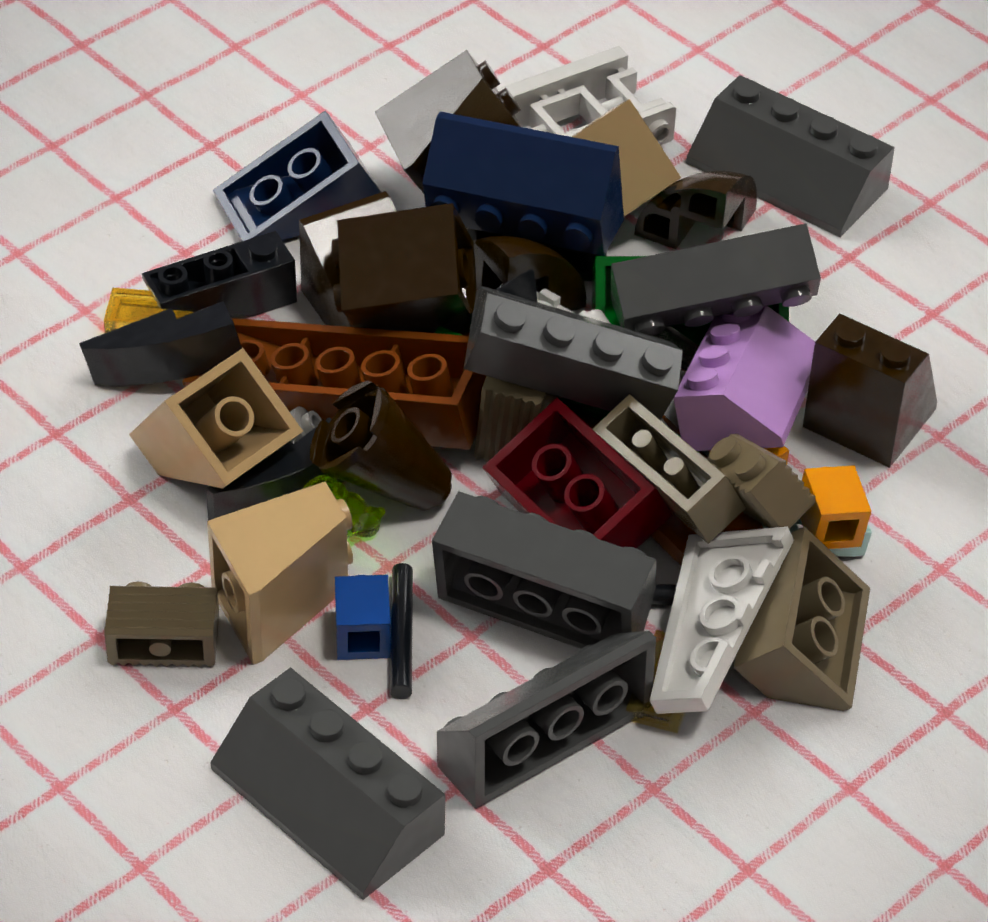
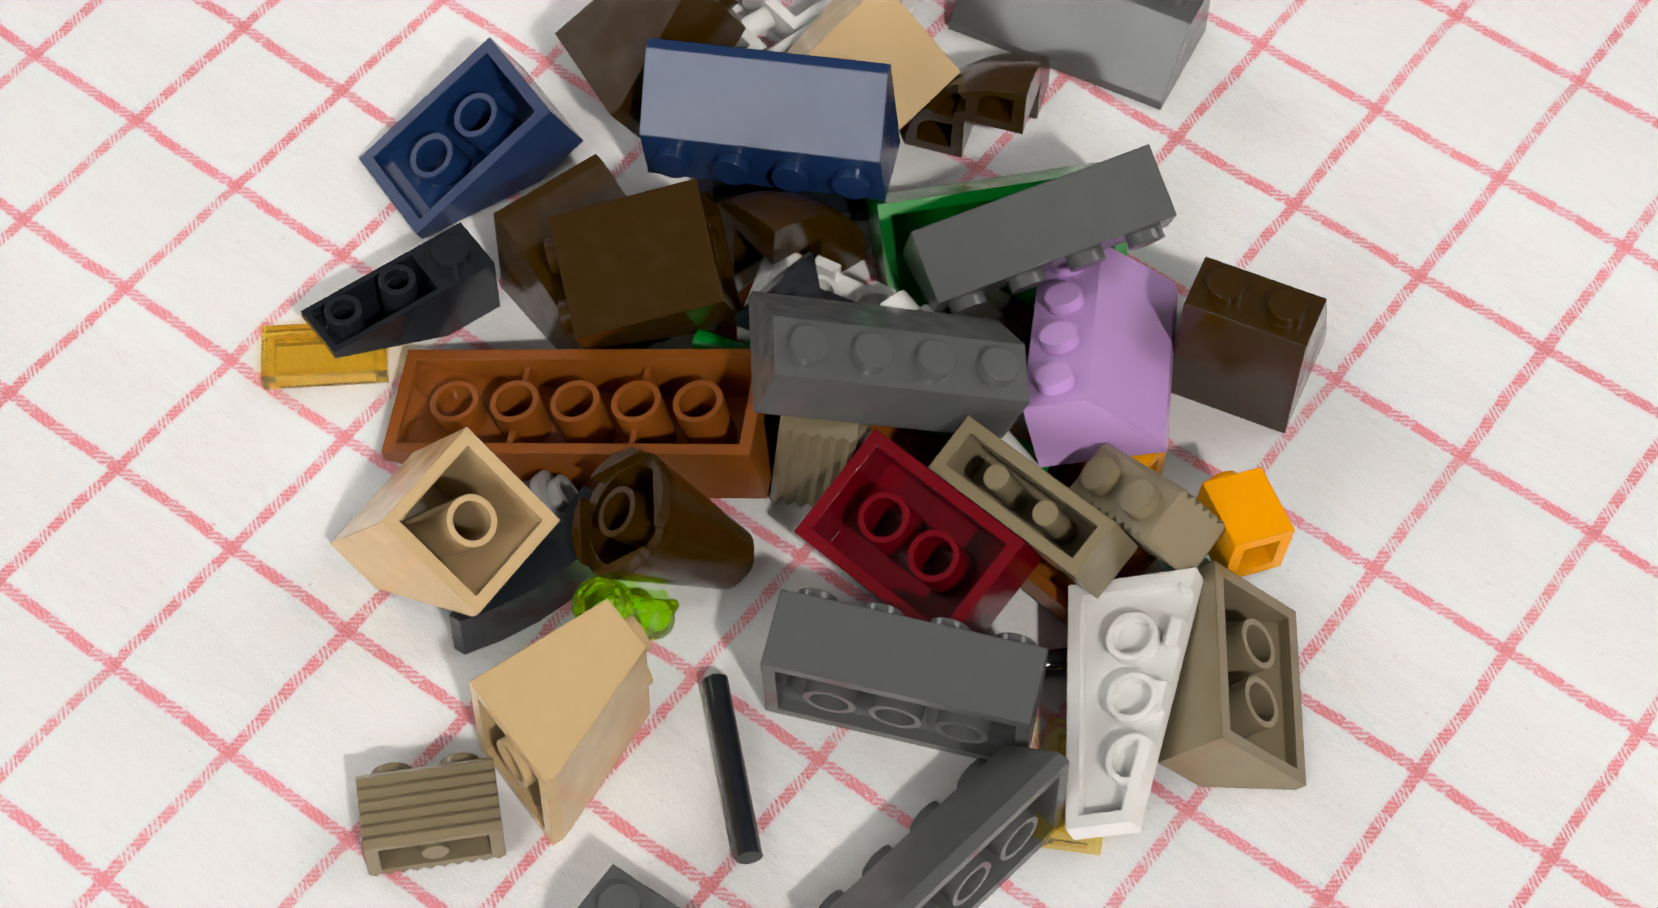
camera: 10 degrees left, 10 degrees up
black slope [79,301,242,386] -> none
blue brick [335,575,391,660] -> none

